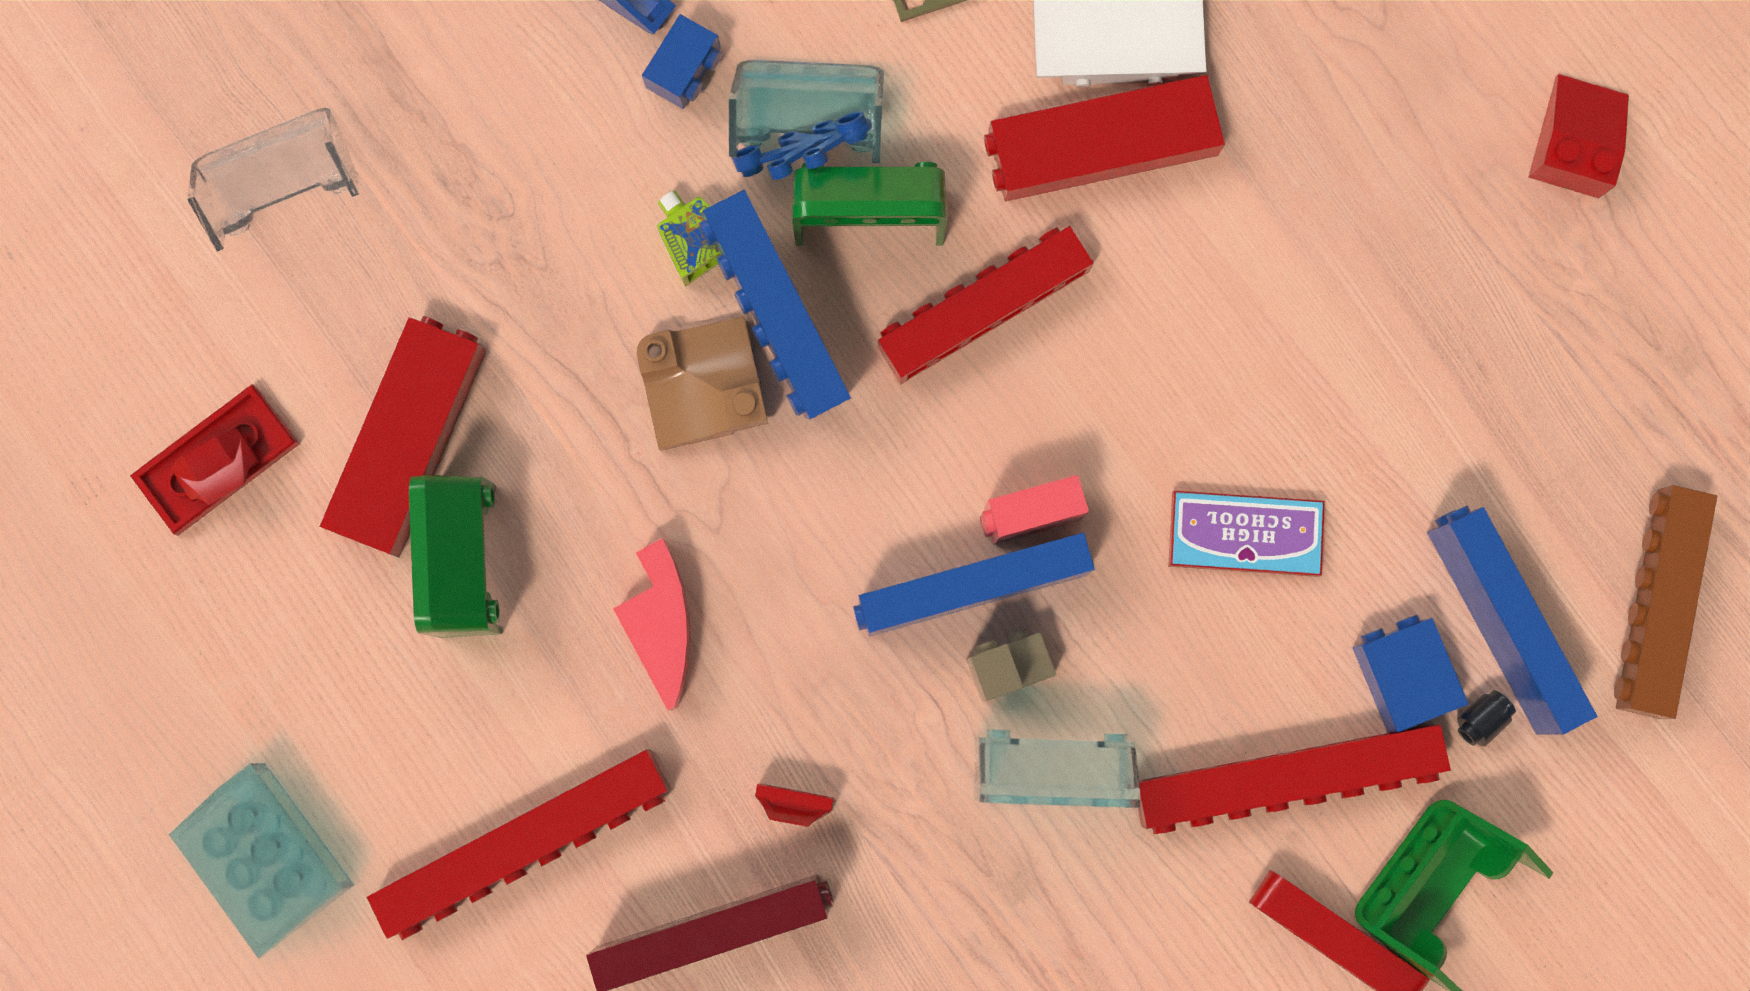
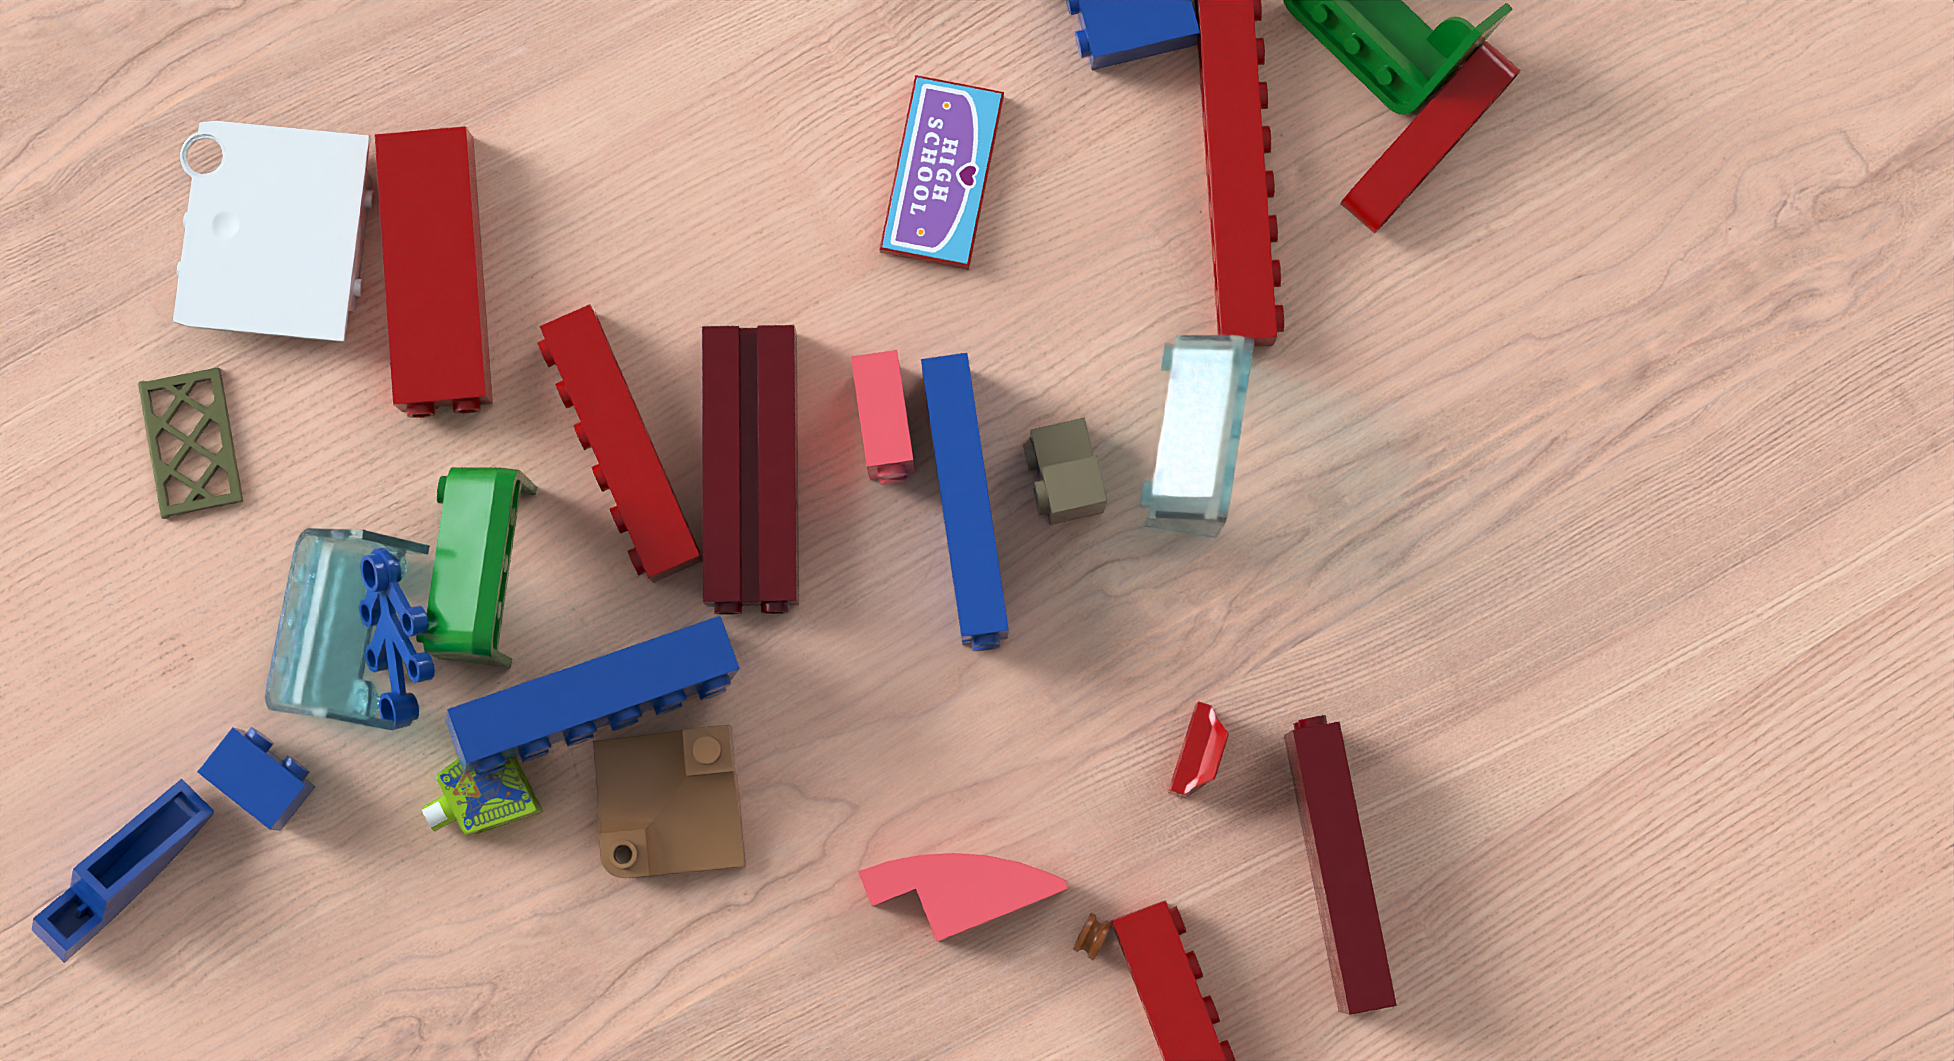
camera: 80 degrees left, 0 degrees up
none -> dark red brick [702,325,799,615]
none -> dark orange bush [1072,913,1112,961]

